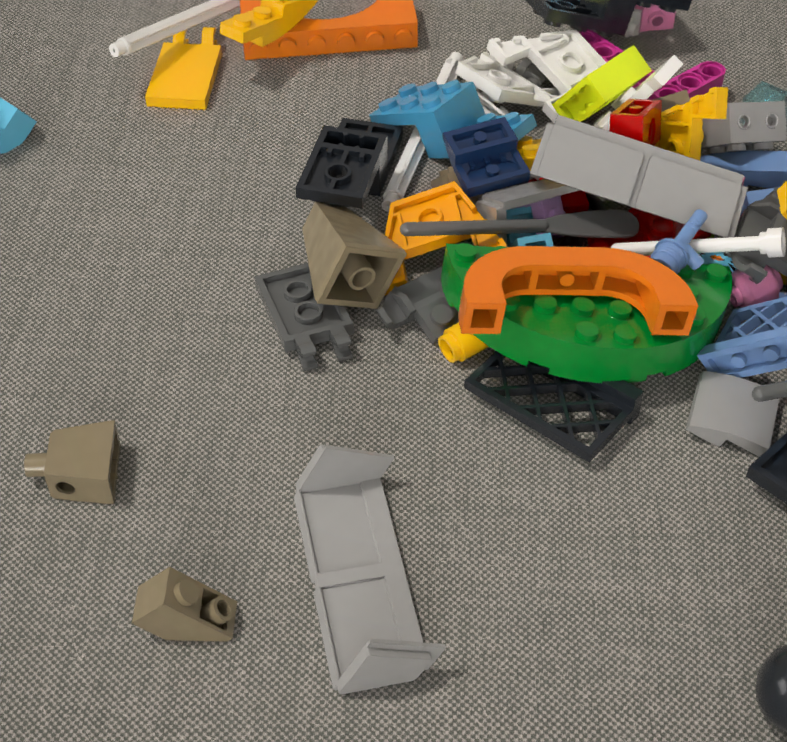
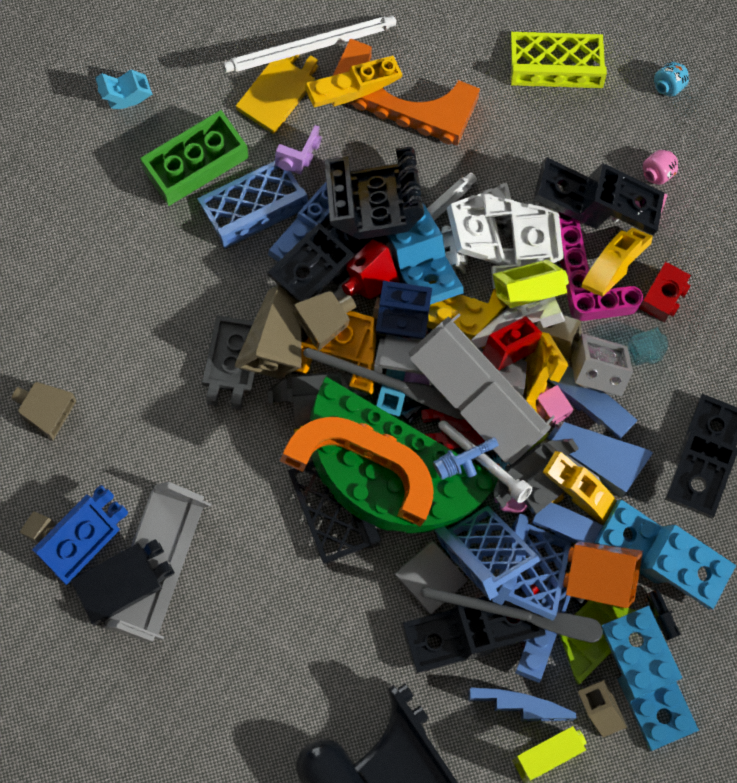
camera: 25 degrees right, 25 degrees up
none -> blue tile [32,485,128,585]
none -> black tile [71,539,175,626]
none -> bright green brick [140,110,248,207]
none -> medium blue fence [197,161,308,249]
none -> medium blue slope [268,182,330,262]
none -> lavender bracket [275,125,322,175]
none -> dark tan torso [293,291,356,351]
none -> black slope [325,147,424,240]
none -> red torso [342,239,400,299]
none -> yellow slope [581,227,653,297]
none -> red brick [639,261,691,323]

